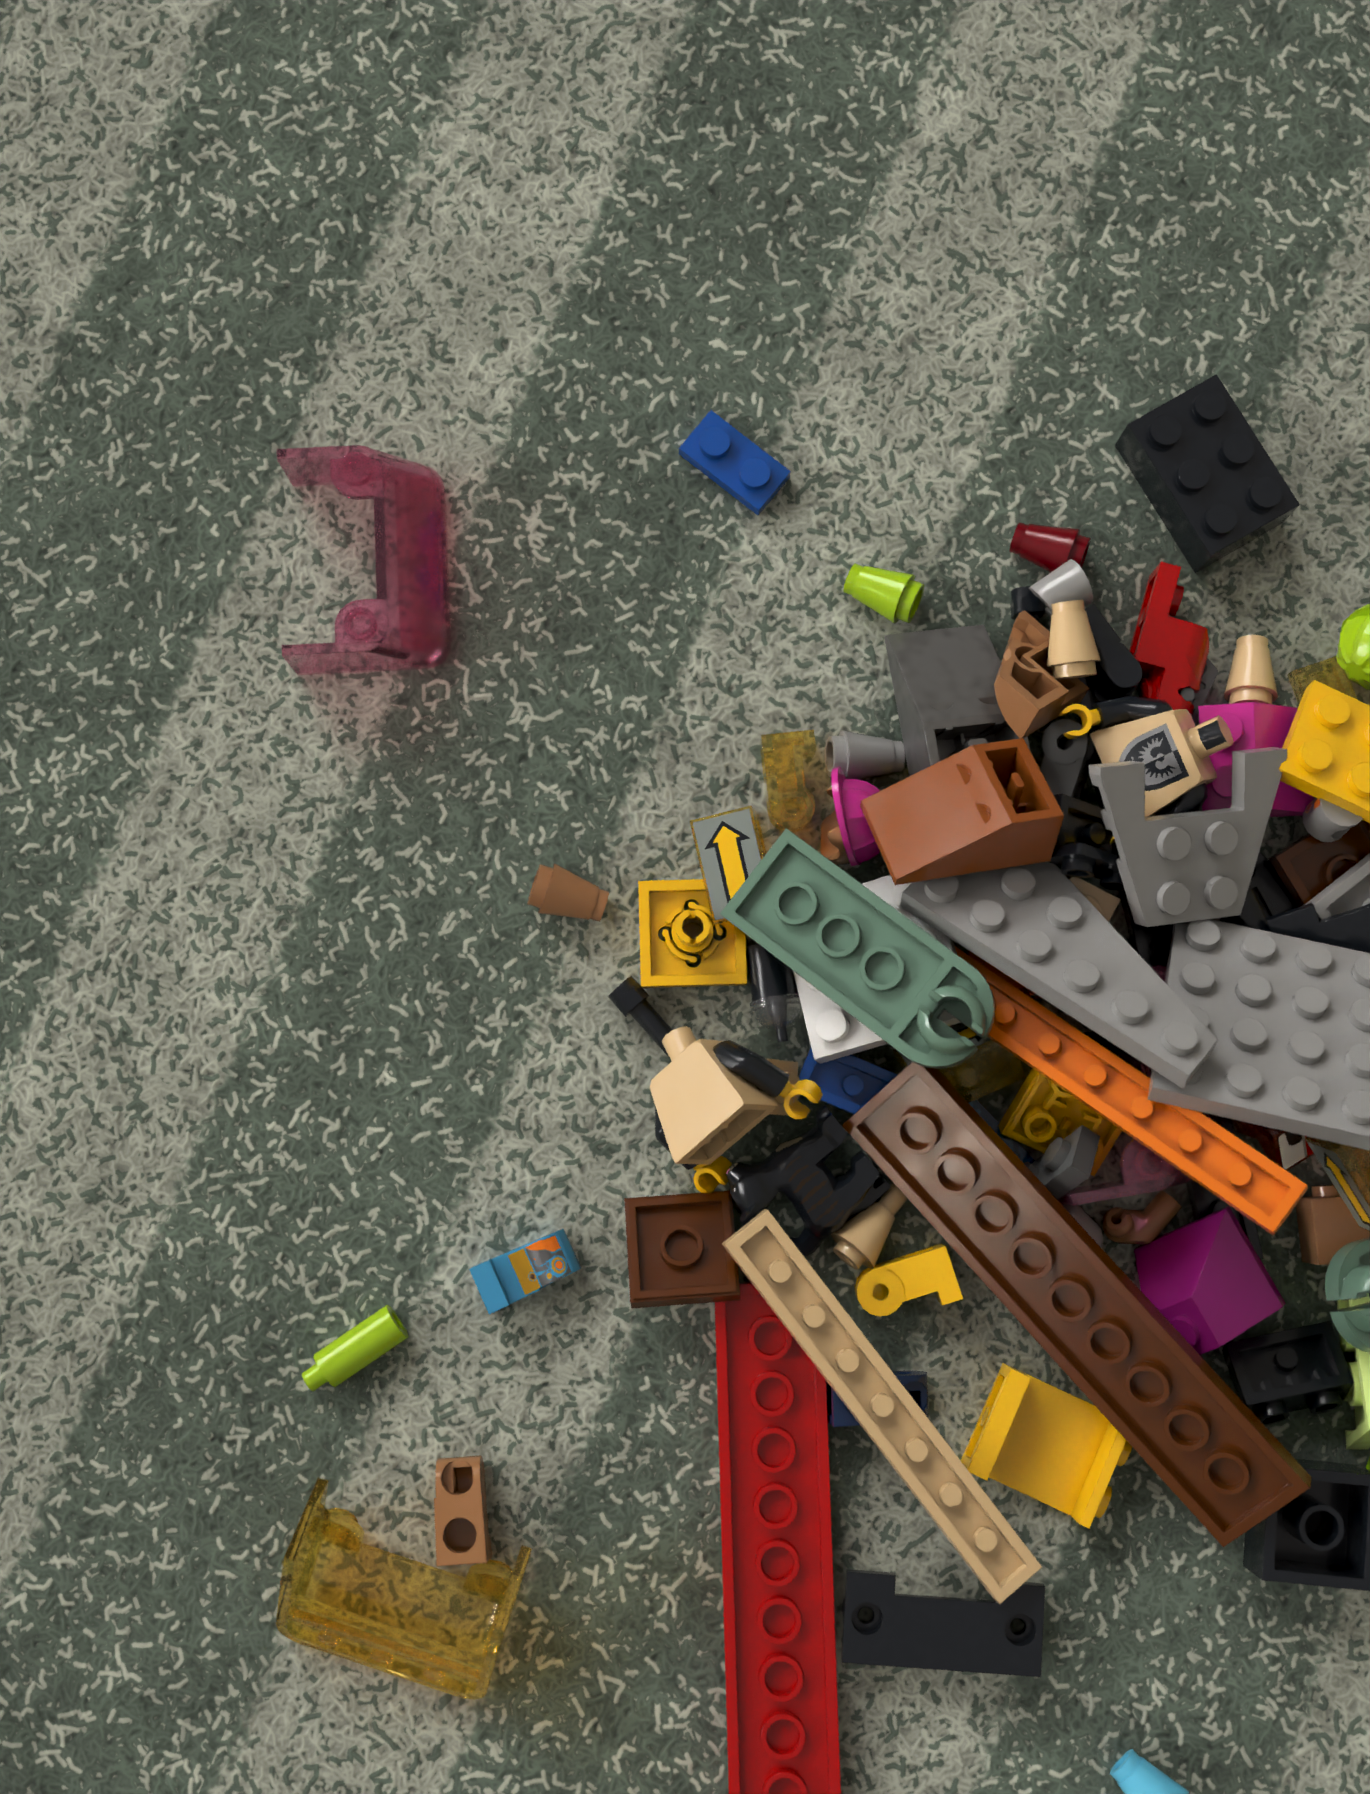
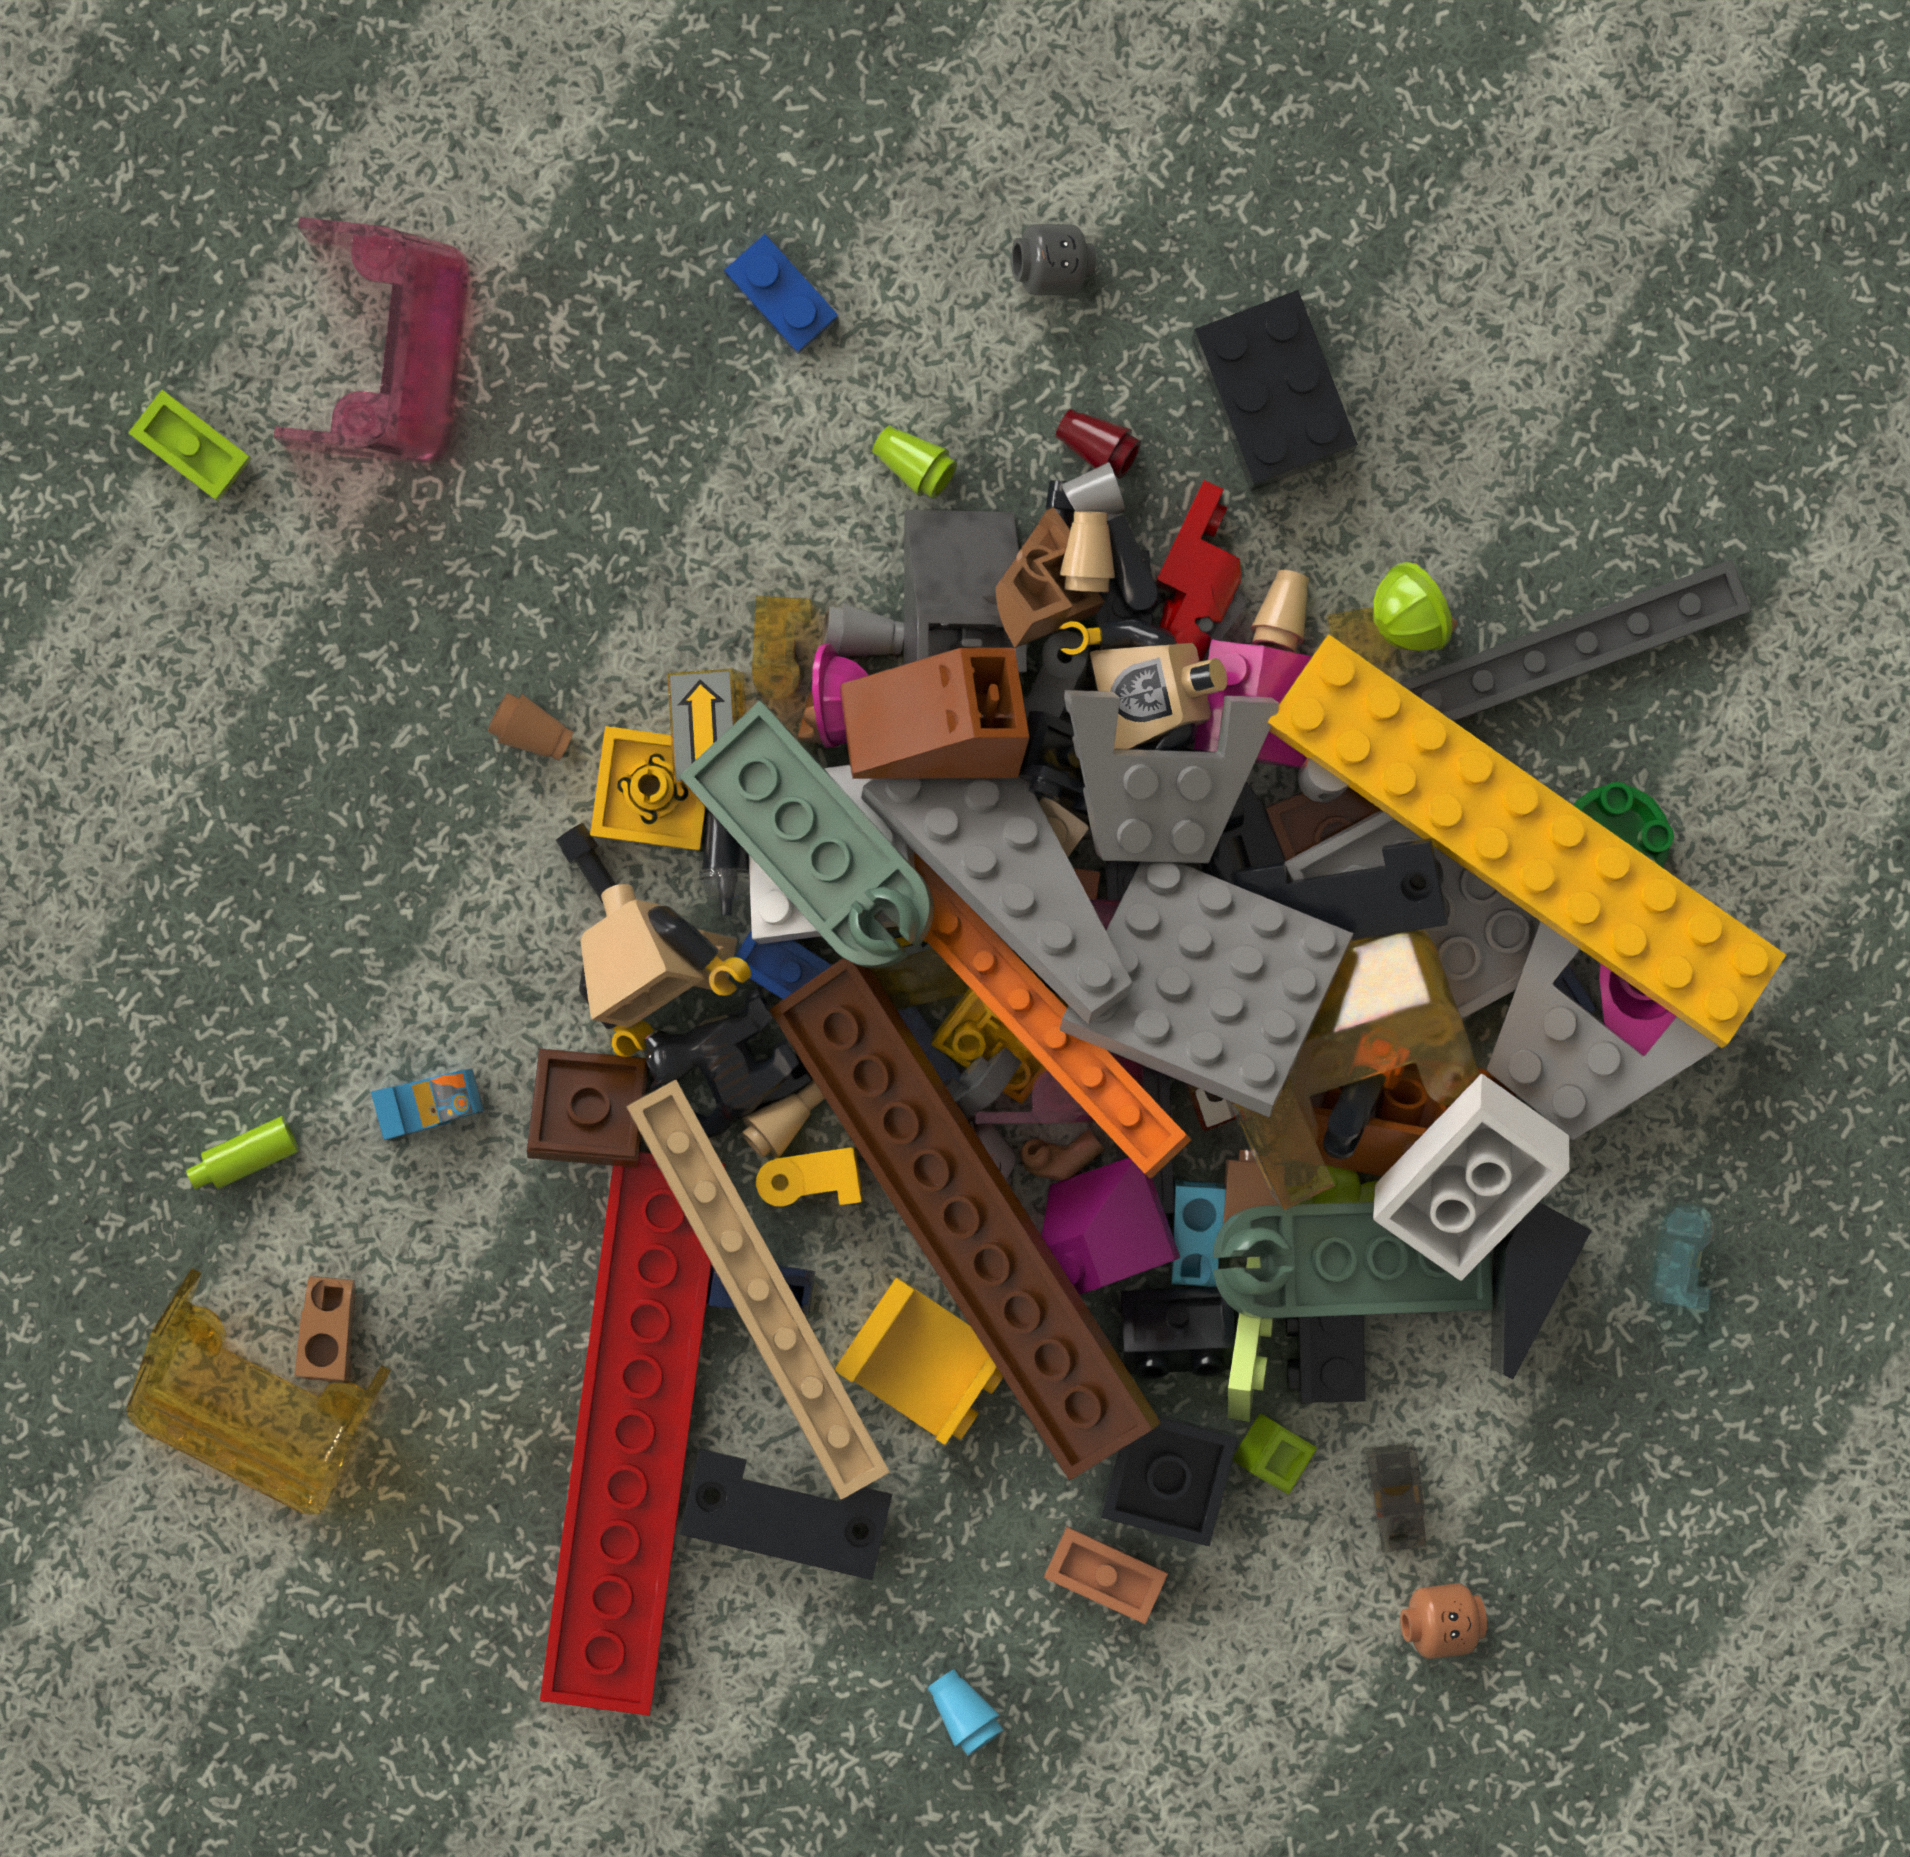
camera: 10 degrees right, 5 degrees up
none -> lime plate [128,390,252,502]
none -> dark grey head [1011,224,1096,295]
none -> nougat plate [1044,1526,1168,1624]
none -> medium azure leg [1171,1180,1226,1287]

